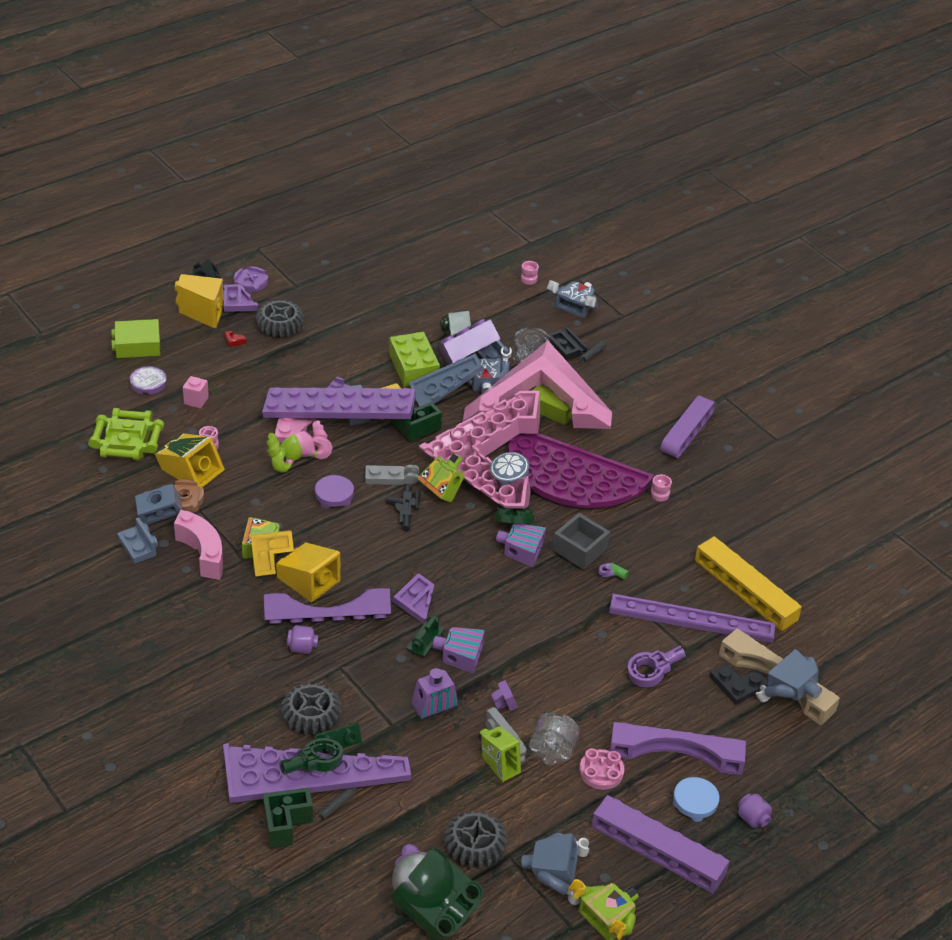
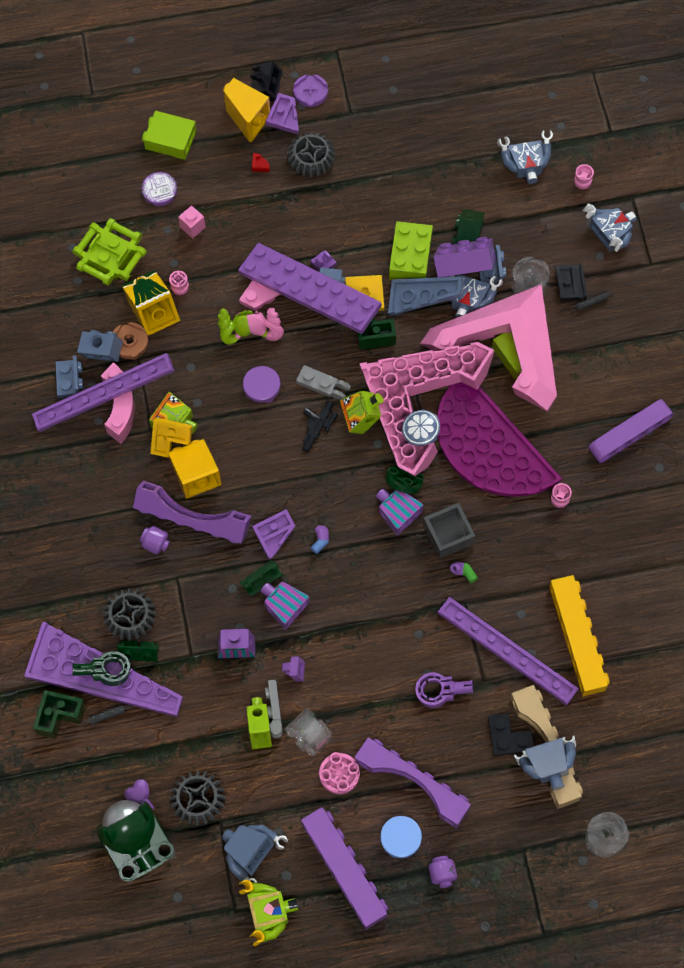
camera: 30 degrees right, 25 degrees up
none -> medium lavender tile [32,353,175,432]
none -> arm [310,525,329,554]
none -> sand blue torso [497,130,553,184]
none -> clear brick [585,812,629,858]

